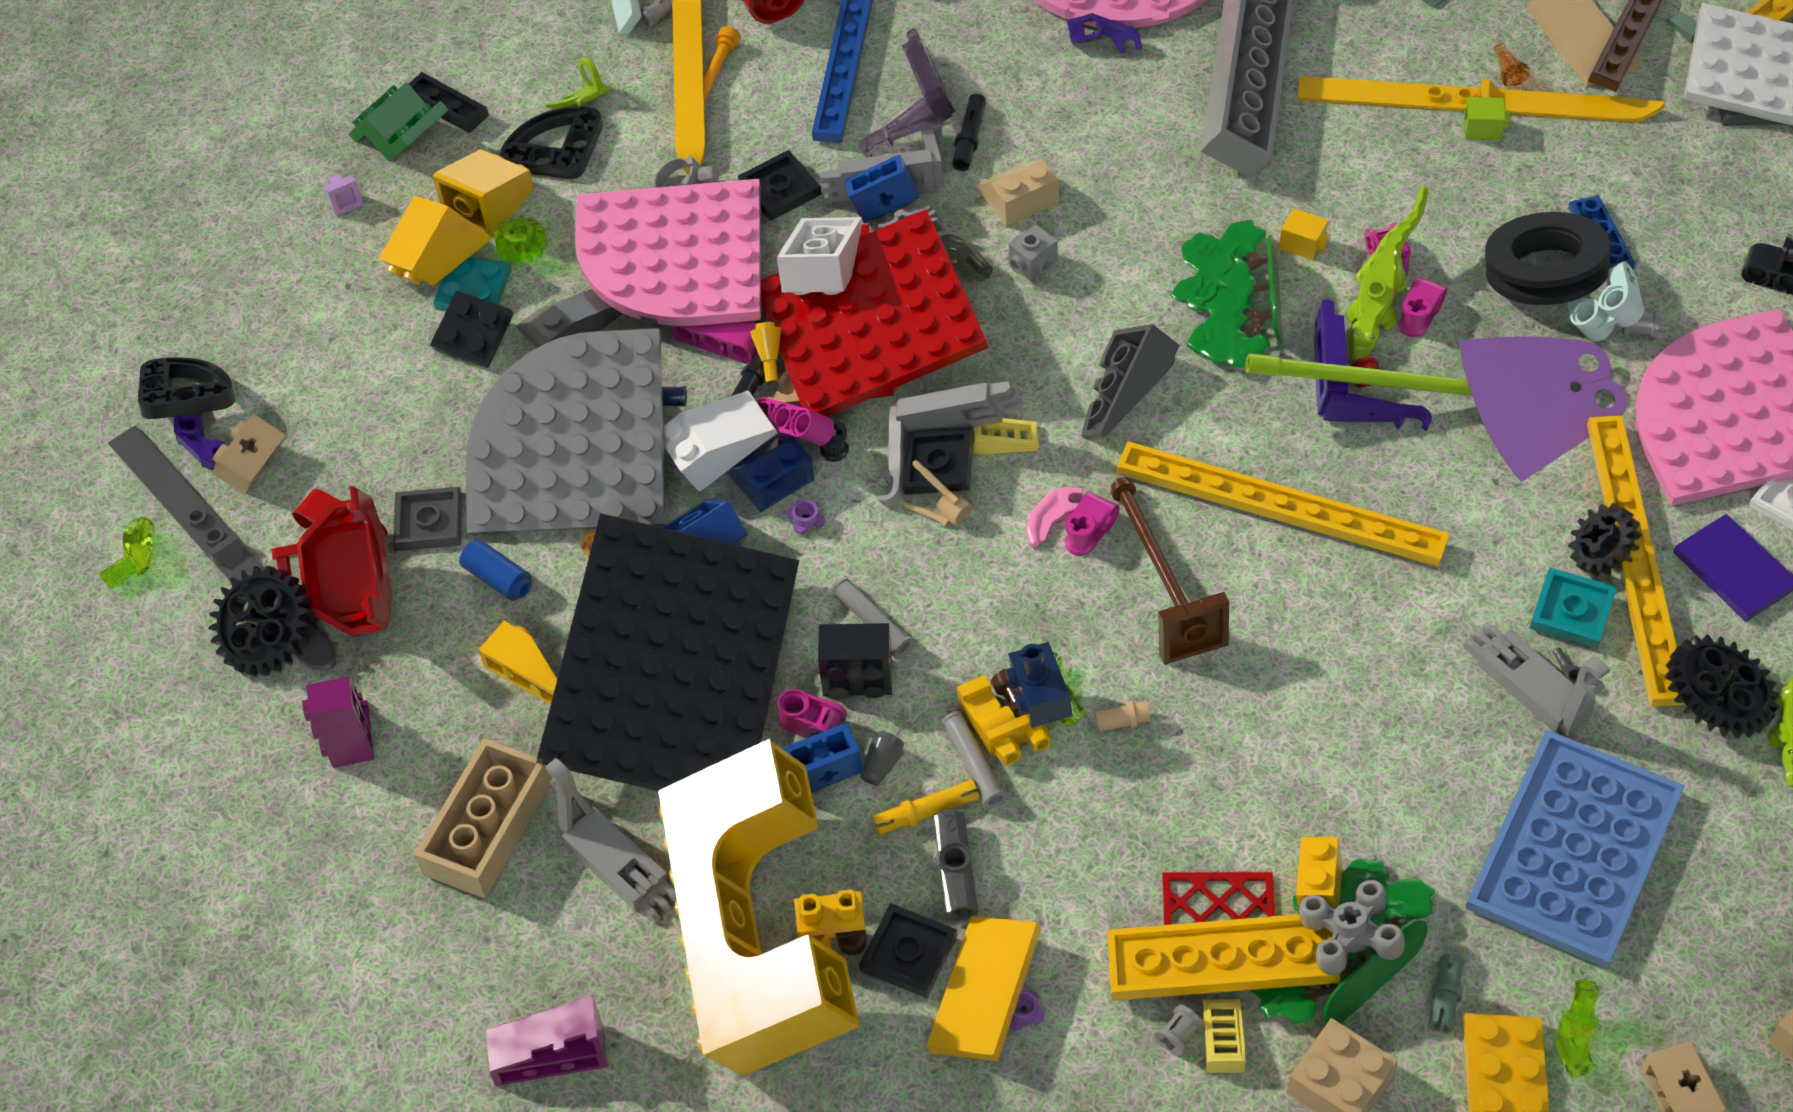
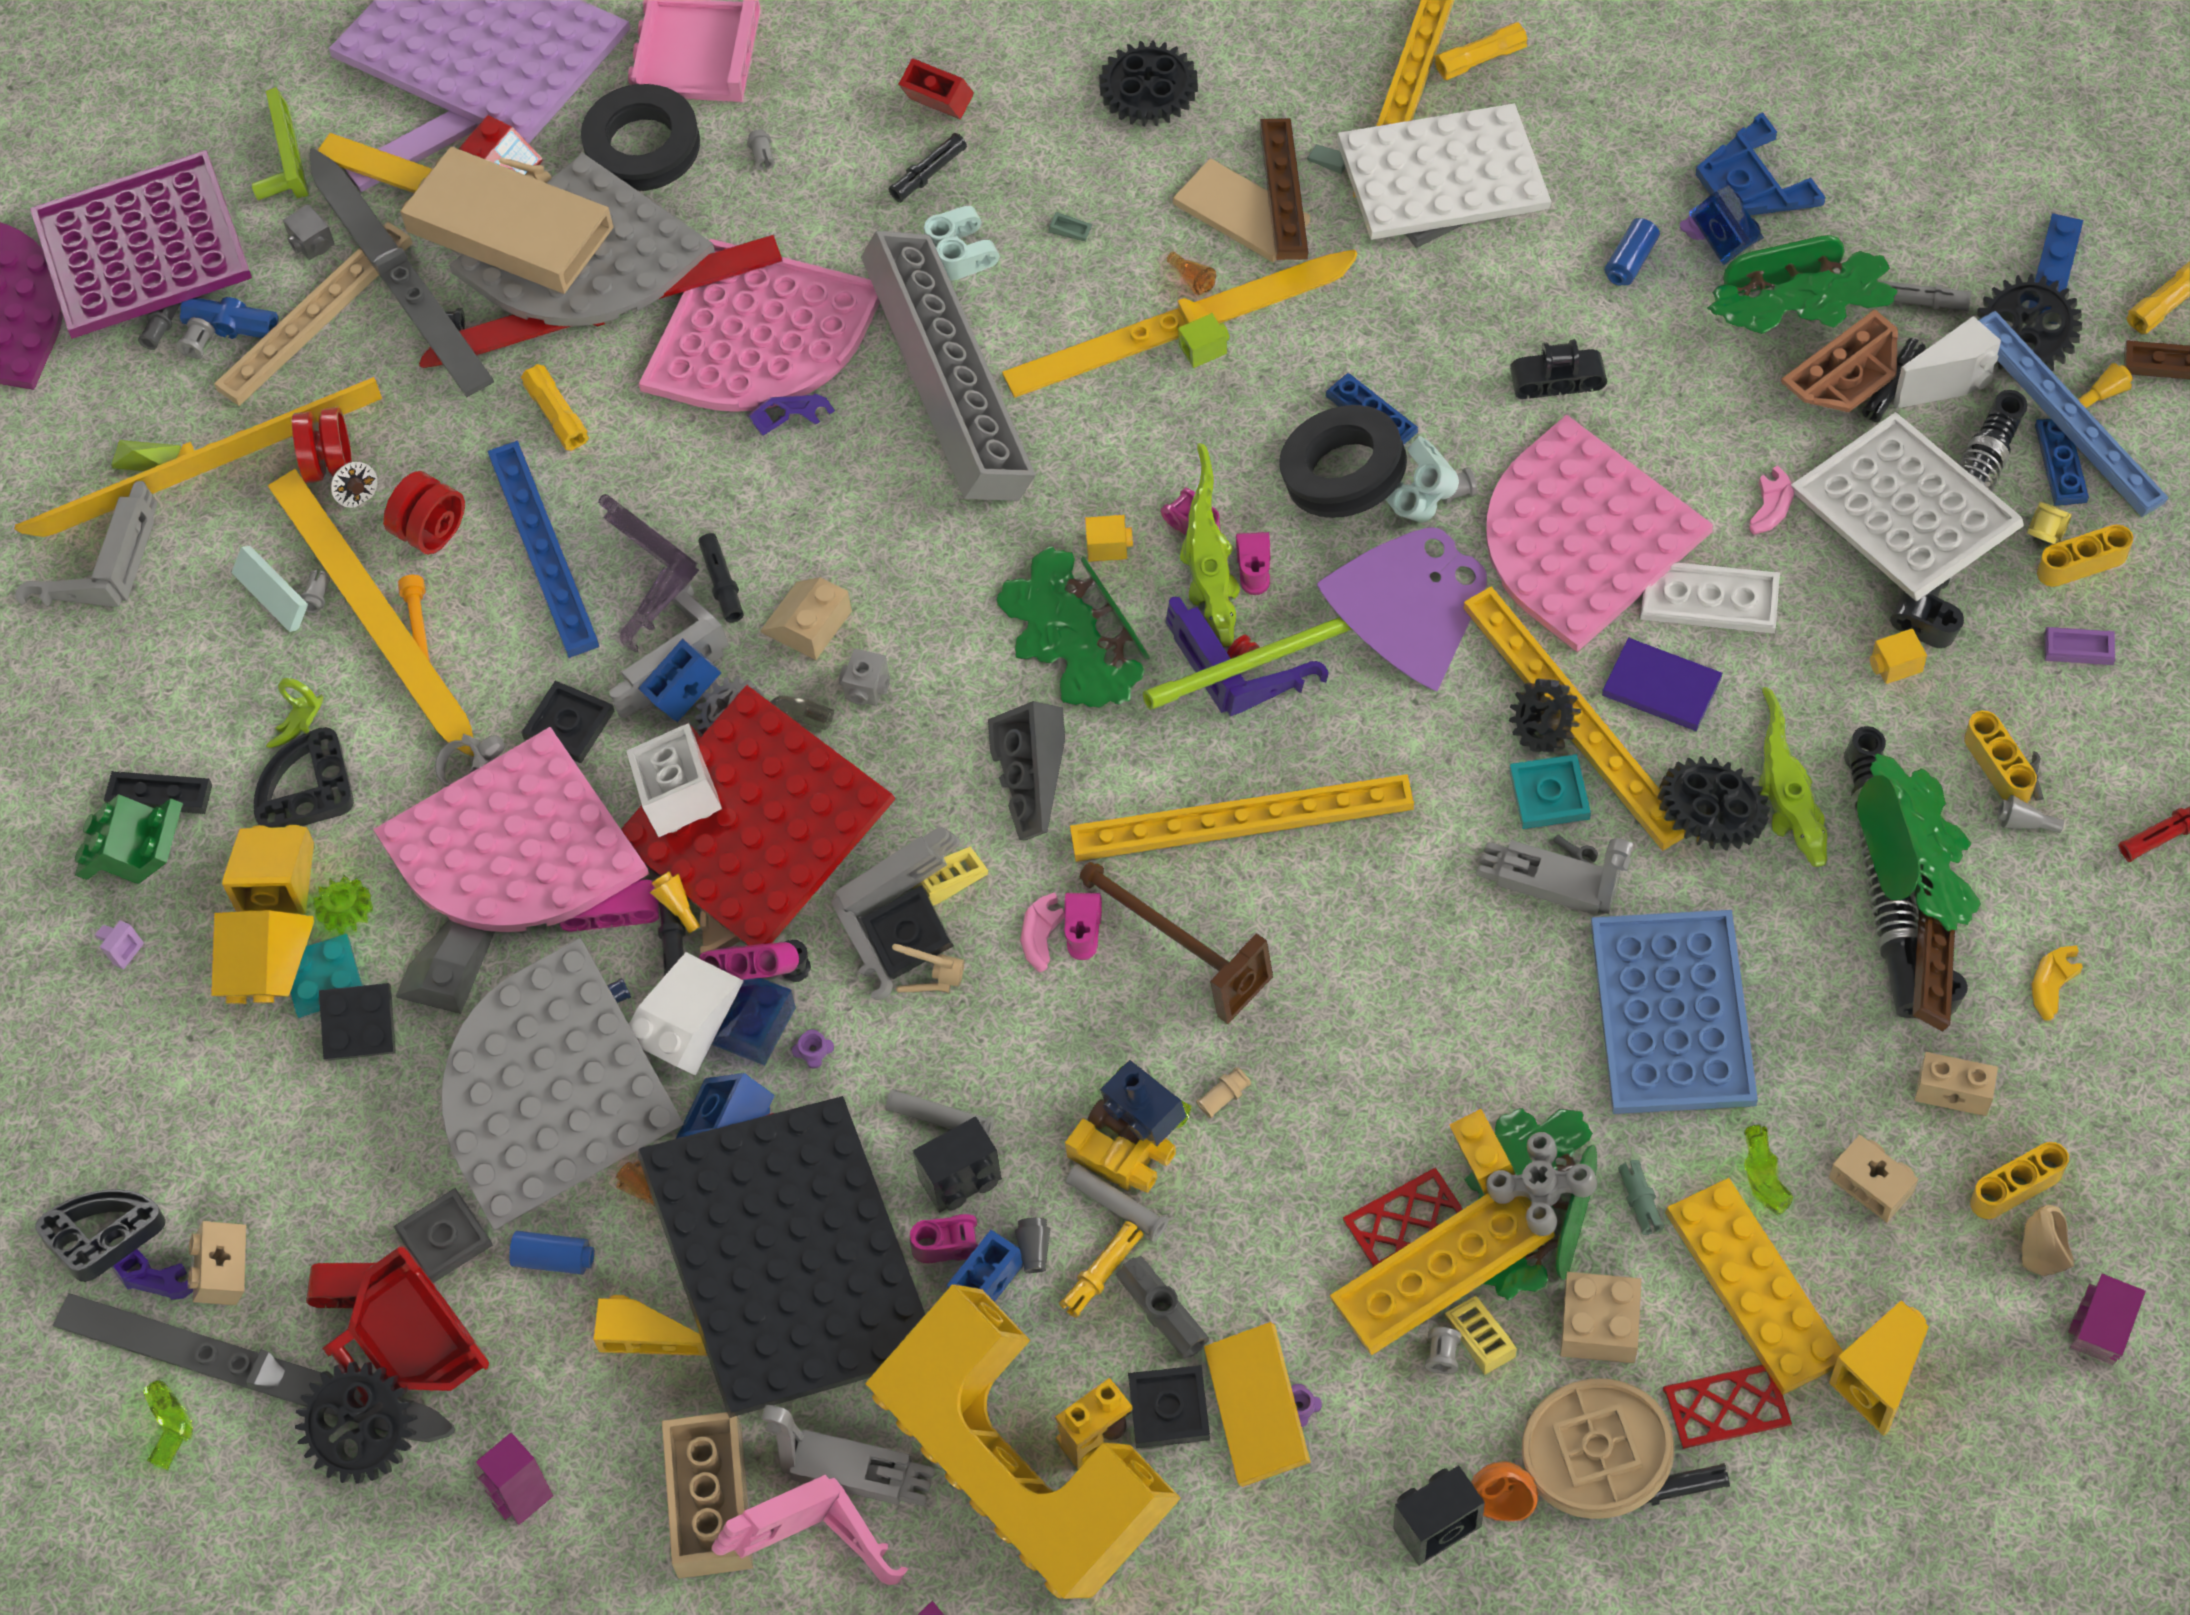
camera: 30 degrees left, 5 degrees up
none -> bright pink hinge [712,1474,908,1585]

